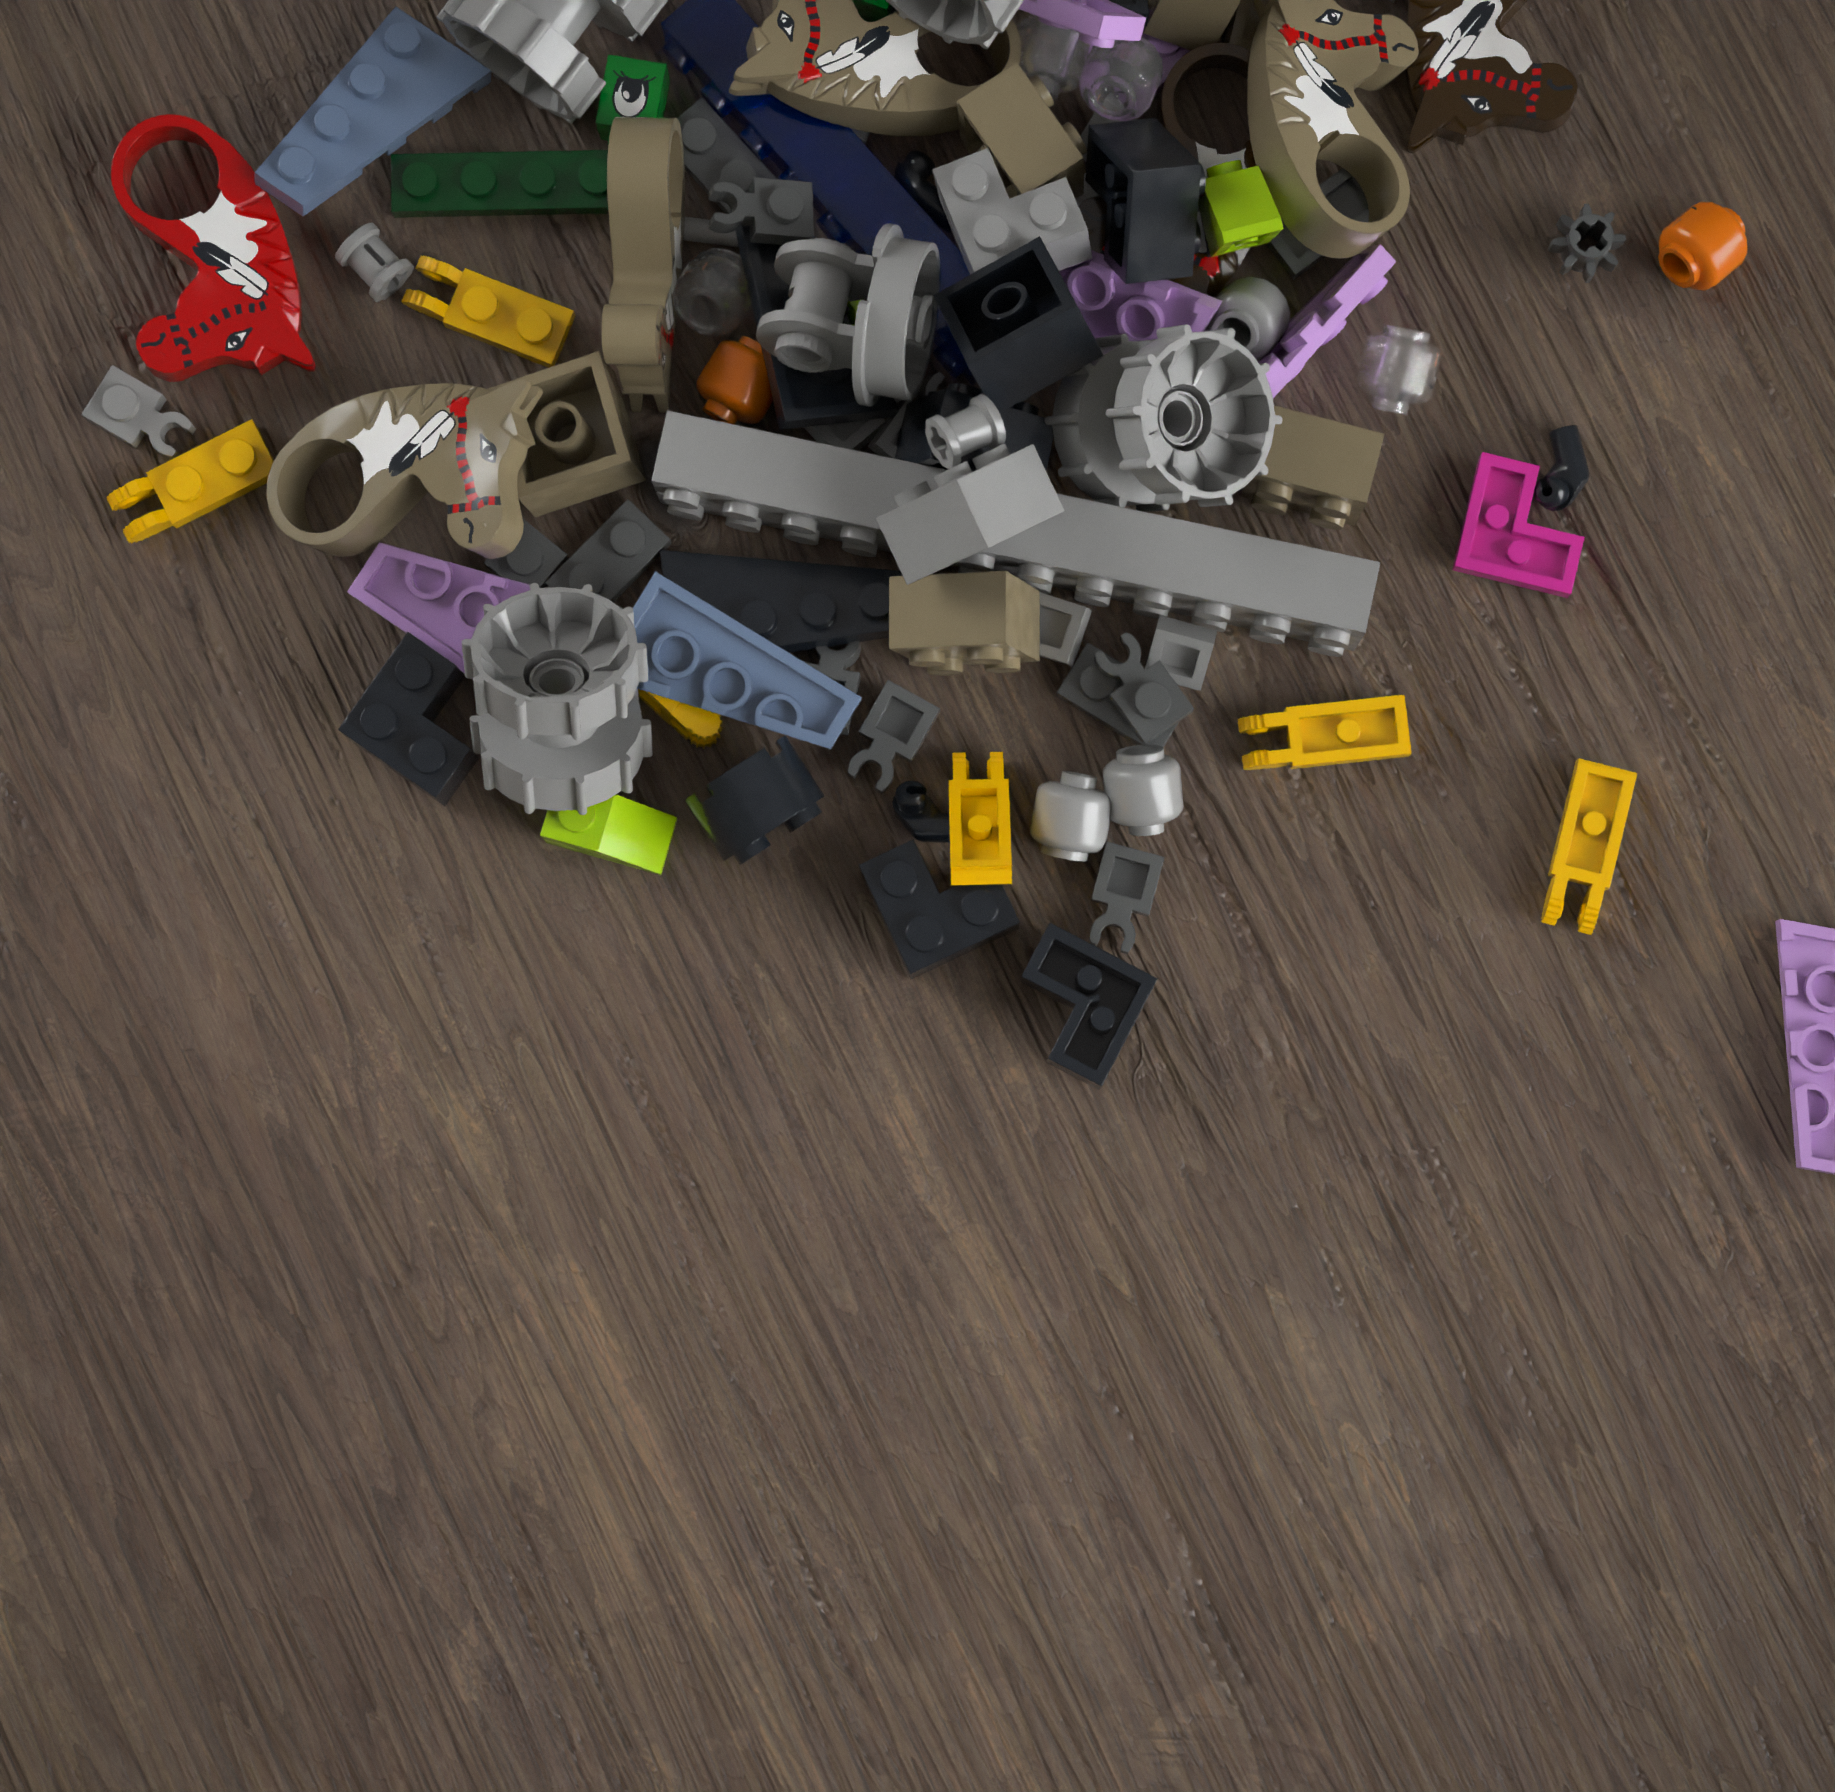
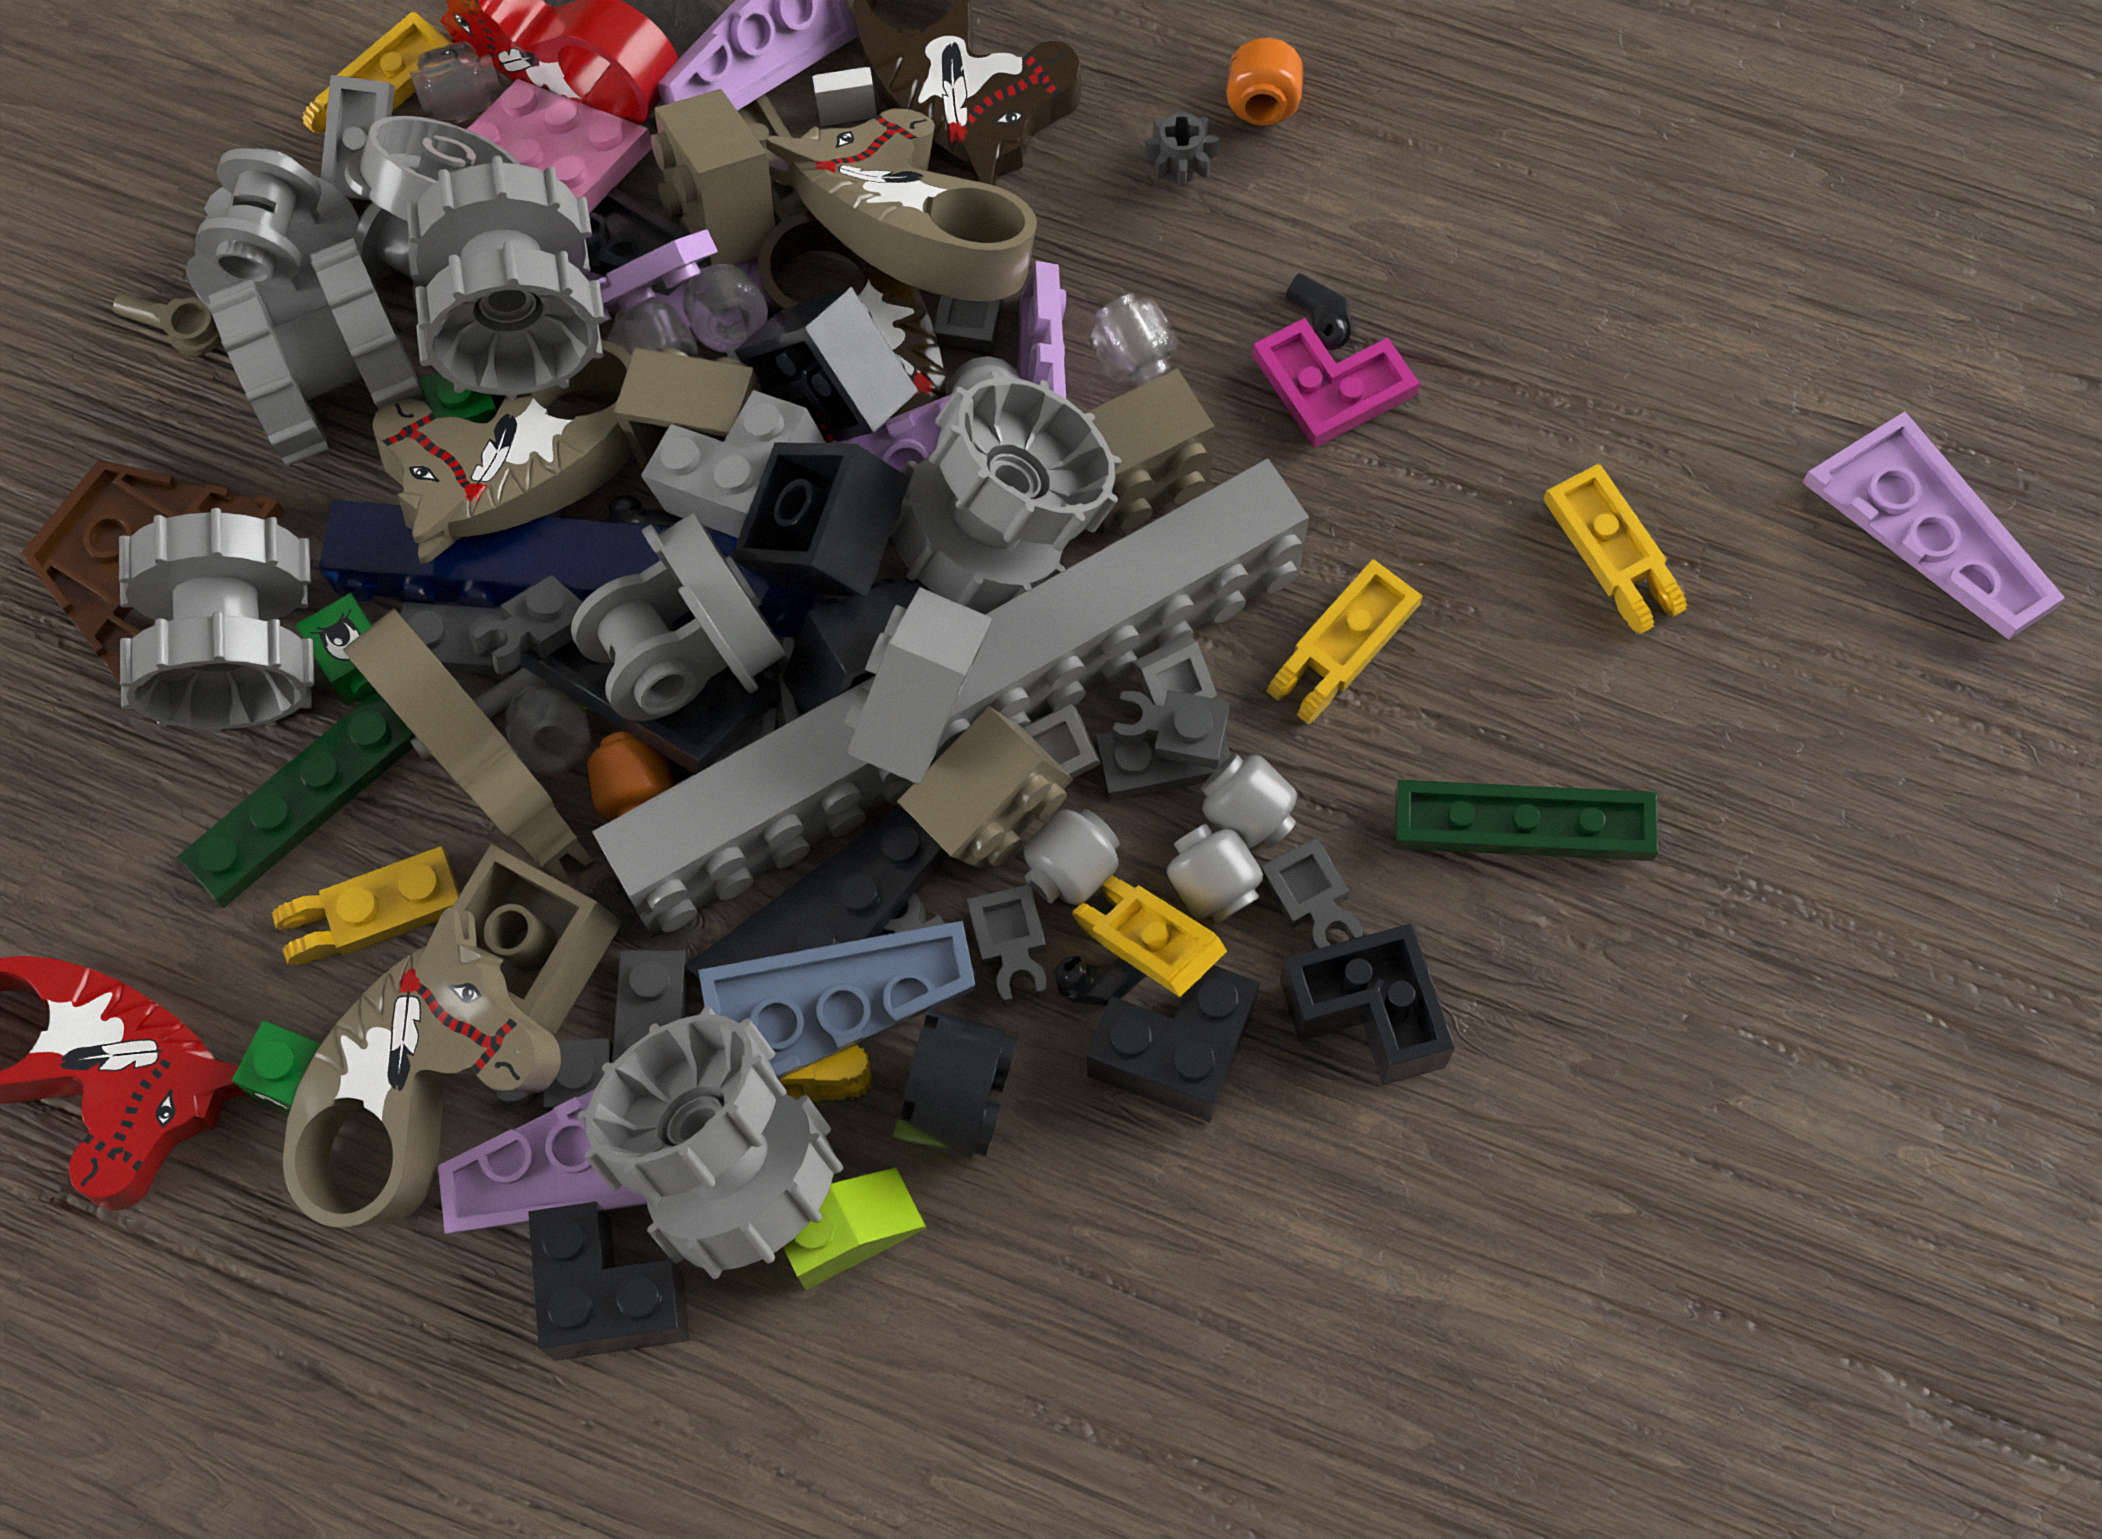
camera: 45 degrees left, 15 degrees down
light grey plate [81,365,196,460] -> none
yellow hinge [107,419,274,544] -> none
sand blue wing [254,7,492,216] -> none
light grey bush [335,223,414,302] -> none
light grey bush [925,394,1006,469] -> none
lime slope [1198,160,1284,257] -> none
none -> green brick [232,1020,321,1114]
none -> light grey head [1023,809,1120,905]
none -> dark green plate [1395,780,1658,861]

